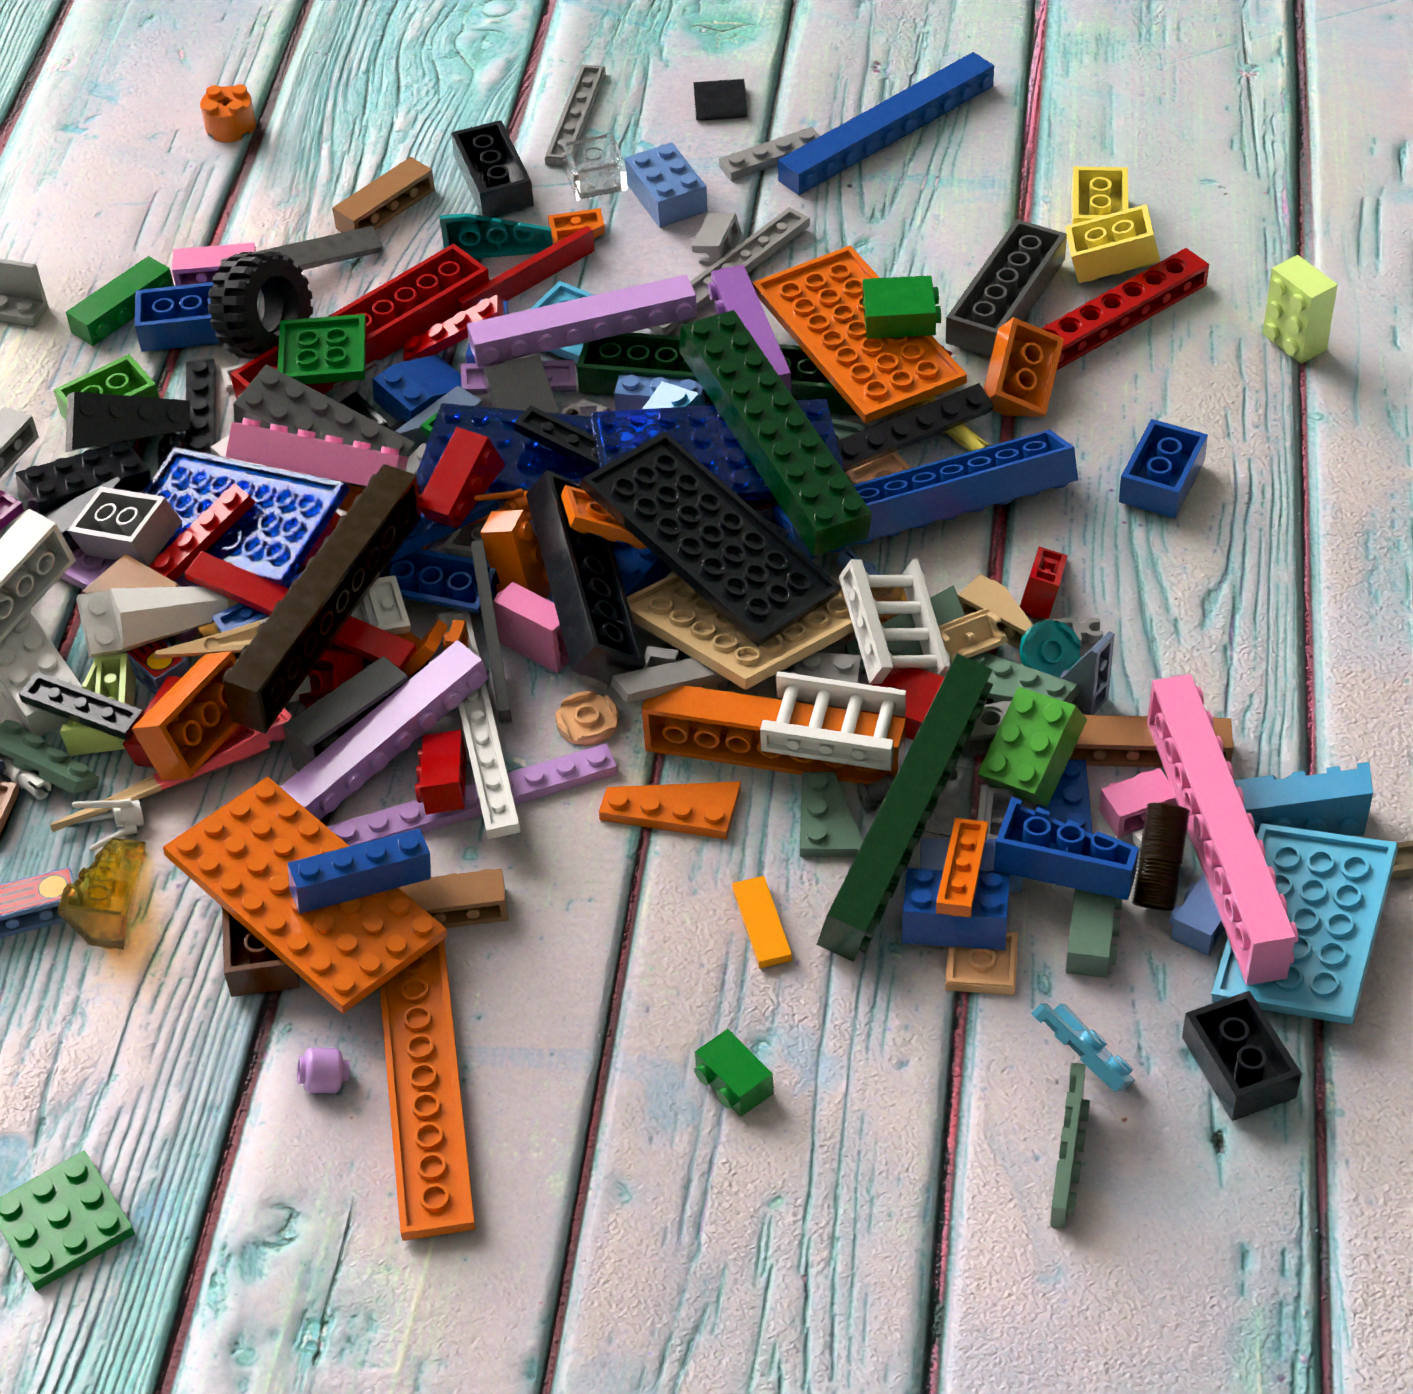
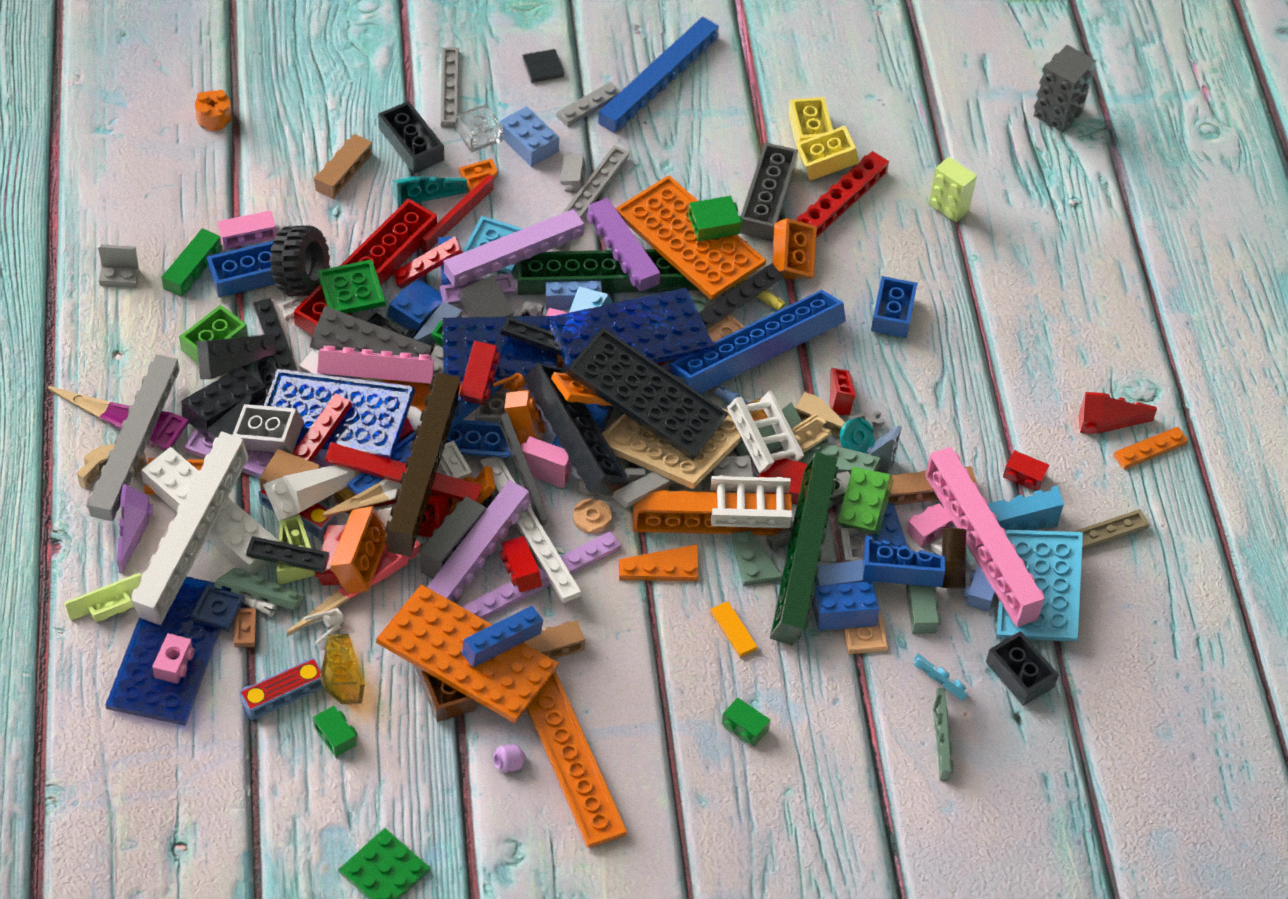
camera: 20 degrees left, 5 degrees up
flat silver tile [220,226,383,270] -> none
orange plate [443,620,470,650] -> none
dark green brick [679,310,872,556] -> none
orange plate [936,818,989,917] -> none
none -> green brick [312,705,358,758]
none -> red brick [1003,450,1050,491]

